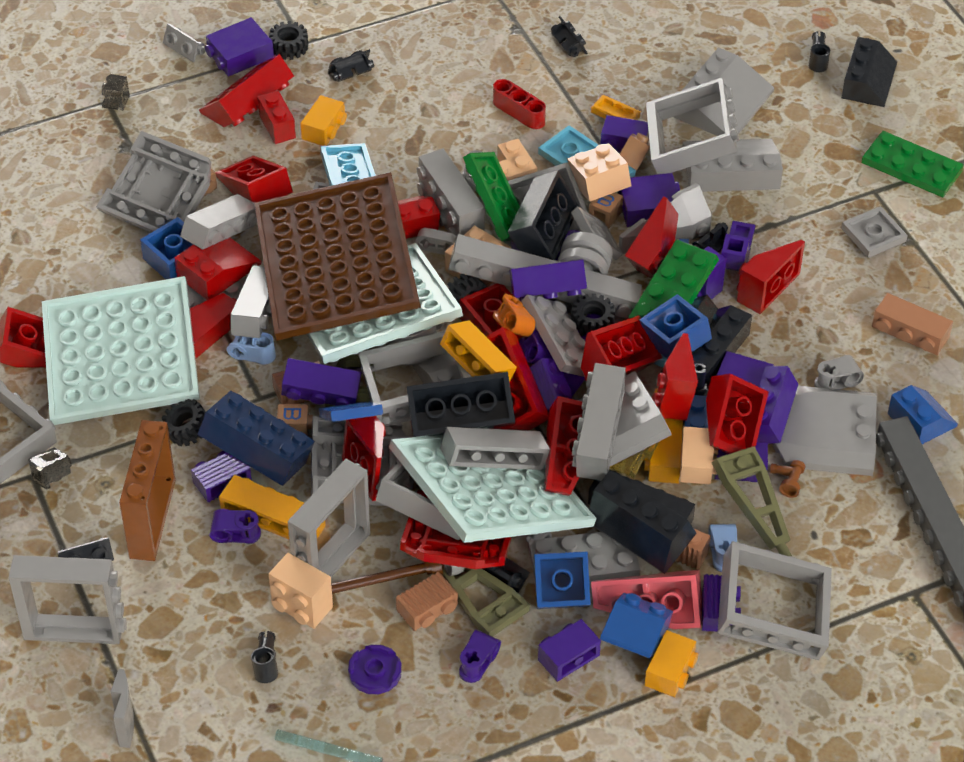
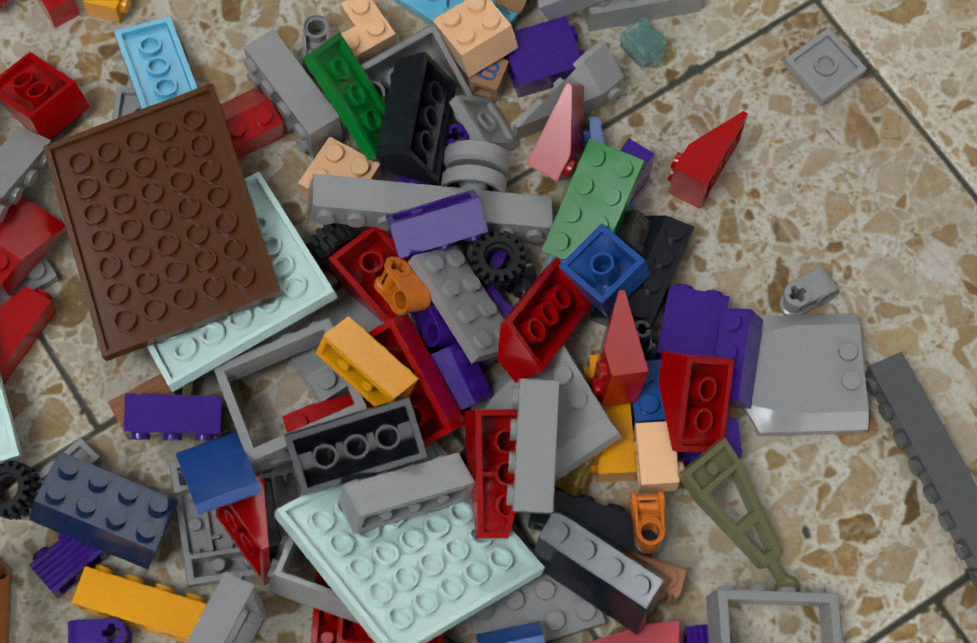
camera: 10 degrees left, 20 degrees up
light blue piece [227,332,276,365] -> none
brick [231,265,272,338] -> none
medium nougat brick [277,404,313,436] -> none
light grey beam [415,228,457,255] -> none
black hinge [692,222,728,252] -> none
light blue piece [708,524,737,572] -> none
dark purple arch [721,221,756,271] -> none
dark orange piece [770,460,806,498] -> none
nougat brick [872,293,953,355] -> none
blue slope [887,385,958,444] -> none
none -> clear light blue brick [620,17,667,70]
none -> orange piece [630,490,665,554]

